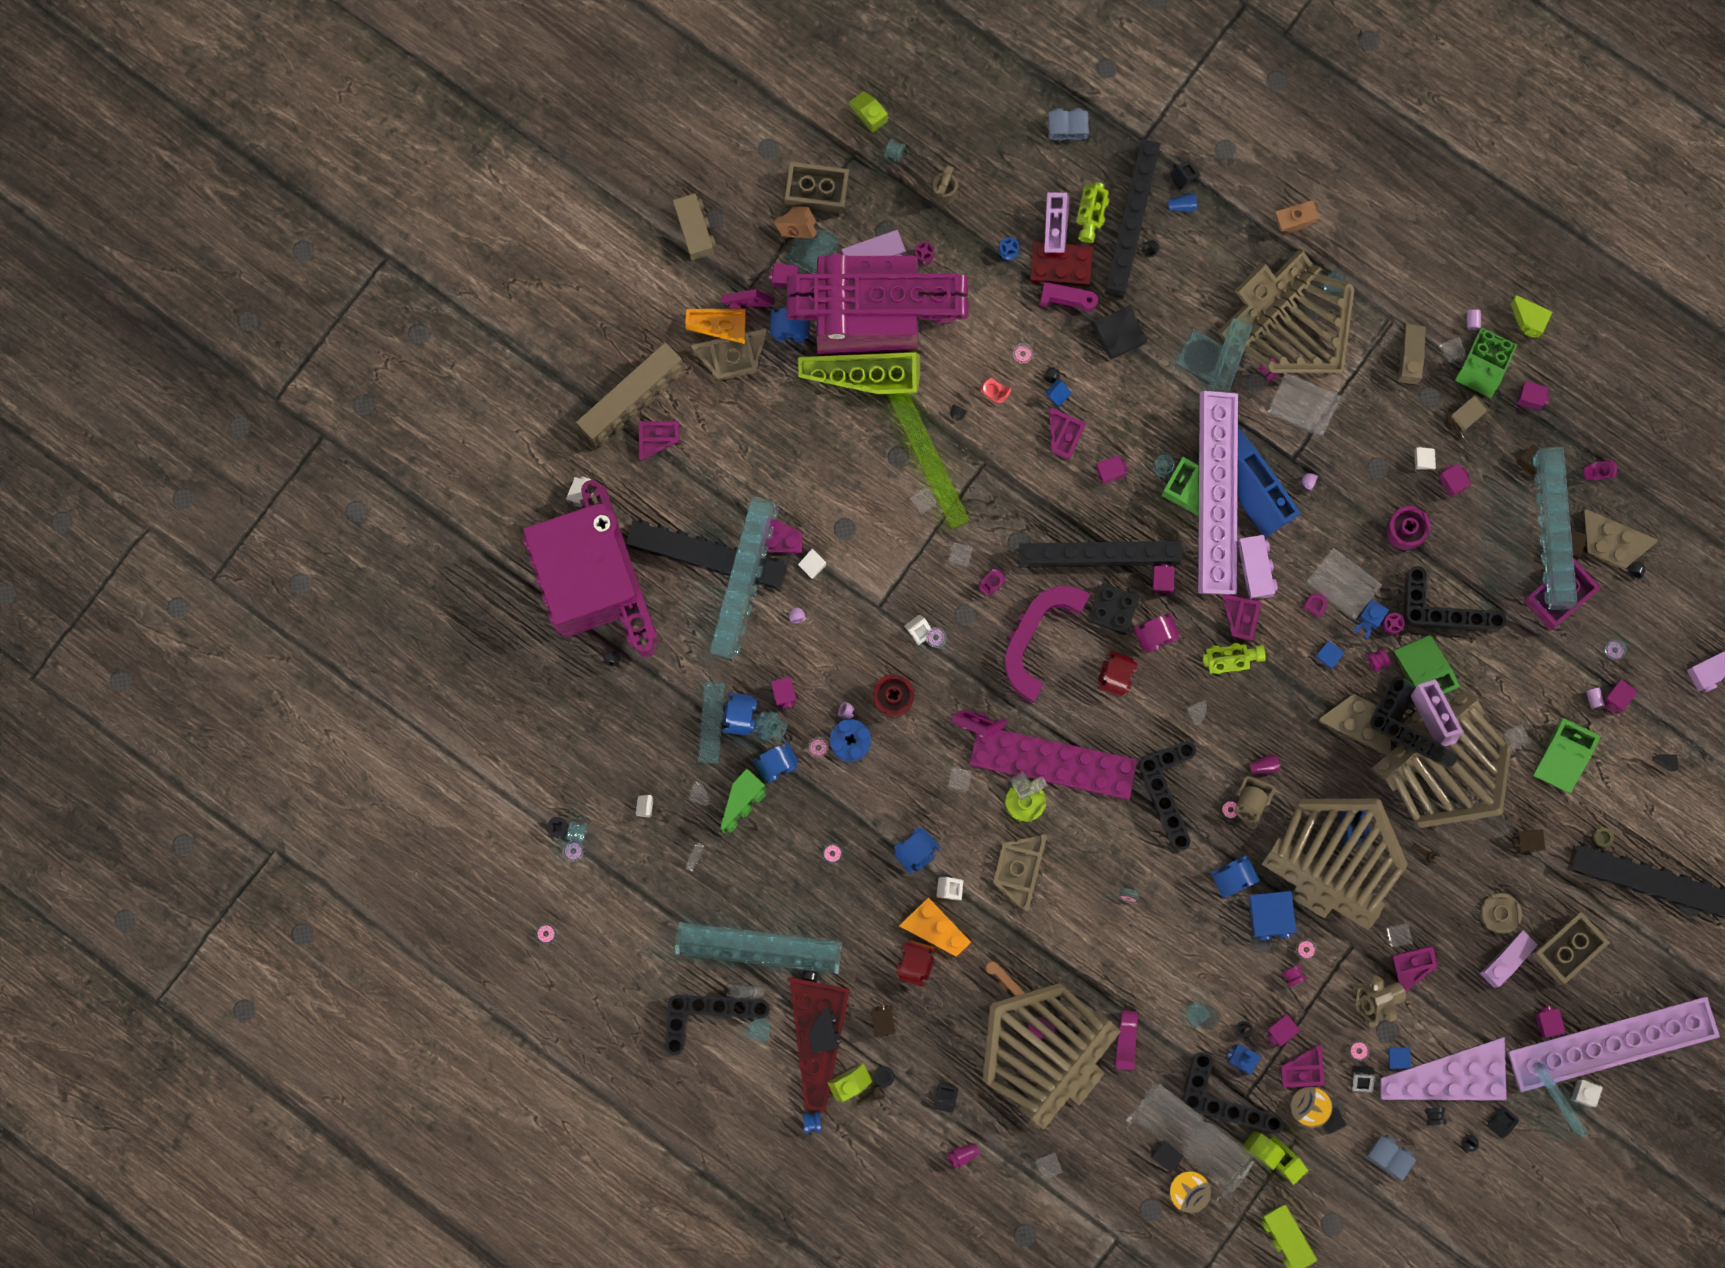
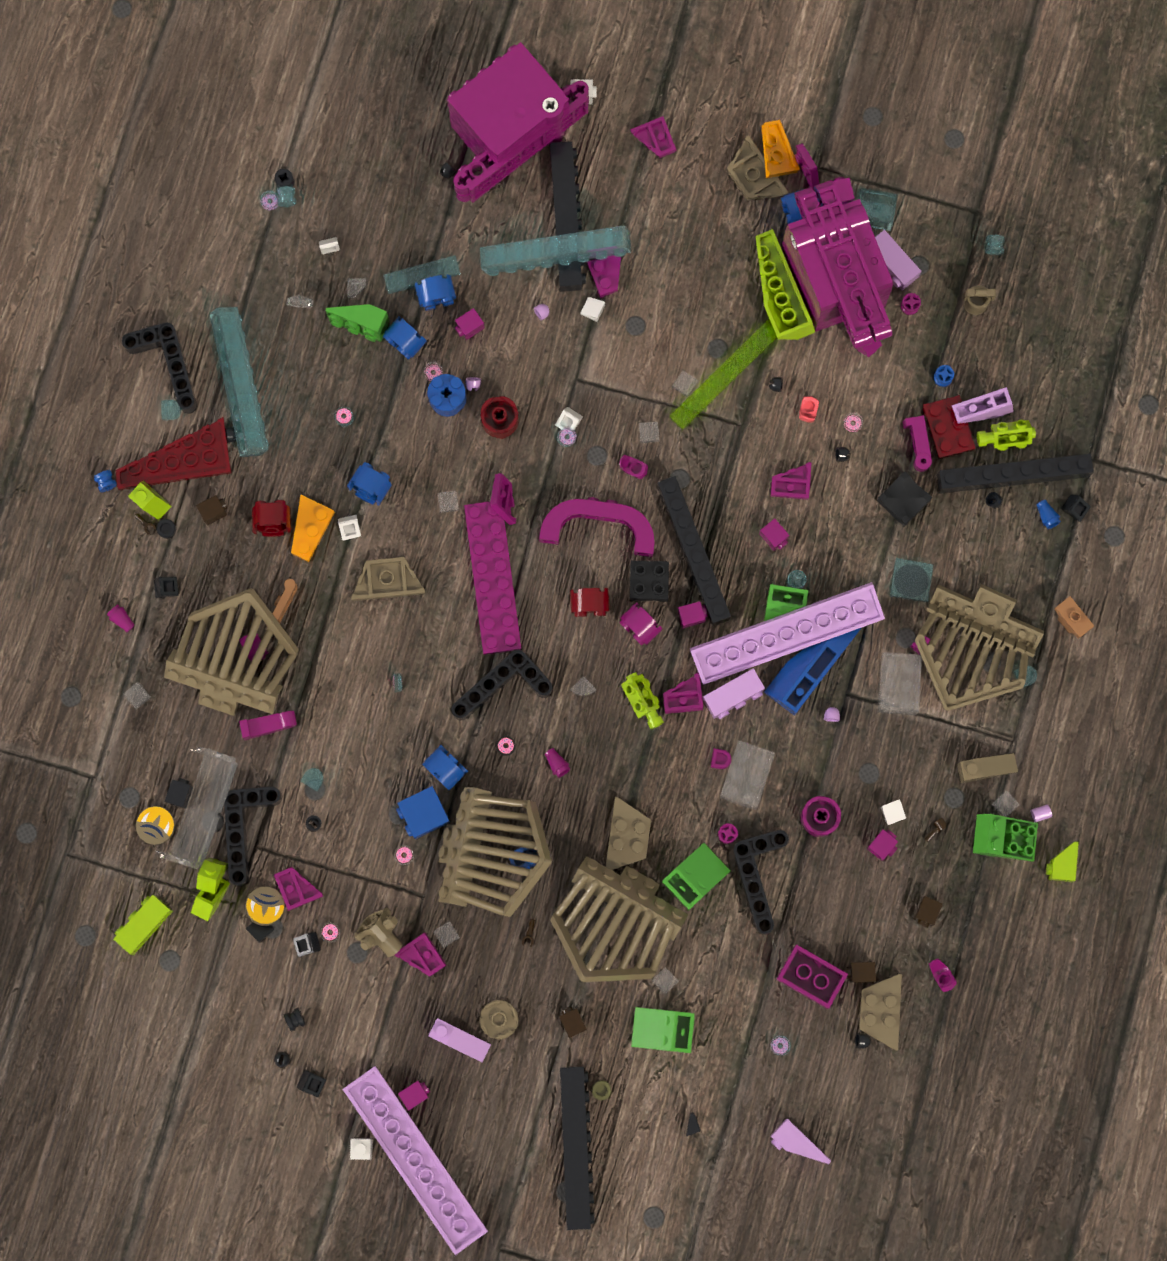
camera: 70 degrees right, 0 degrees up
tile [536,924,557,945] -> none
dark tan brick [576,342,684,448] -> none
dark tan brick [673,193,716,260] -> none
clear piece [724,984,765,998] -> none
clear light blue brick [753,711,789,742] -> none
medium nougat brick [774,206,817,239] -> none
dark tan brick [785,162,849,214] -> none
black slope [809,1007,841,1054] -> none
lime slope [848,91,888,133] -> none
lime tile [1005,781,1046,822] -> none
clear piece [1007,771,1048,801] -> none
blue tile [1045,379,1071,407] -> none
sand blue brick [1048,108,1089,140] -> none
clear light blue tile [1207,318,1253,393] -> none
blue brick [1227,1044,1261,1075] -> none
dark tan piece [1235,776,1276,822] -> none
magenta brick [1266,1014,1300,1047] -> none
magenta wheel [1282,964,1307,988] -> none
blue tile [1316,641,1344,669] -> none
blue brick [1353,599,1389,639] -> none
sand blue brick [1365,1135,1416,1181] -> none
magenta wheel [1366,647,1391,673] -> none
black beam [1370,676,1457,768] -> none
lavender wing [1380,1037,1506,1100] -> none
blue tile [1388,1047,1411,1069] -> none
lavender brick [1411,679,1463,746] -> none
dark tan slope [1451,395,1490,431] -> none
magenta brick [1516,381,1550,411] -> none
dark tan brick [1531,912,1610,985] -> none
clear light blue tile [1532,1061,1588,1138] -> none
clear light blue brick [1533,447,1577,610] -> none
lavender hinge [1586,688,1605,709] -> none
magenta brick [1603,679,1638,713] -> none

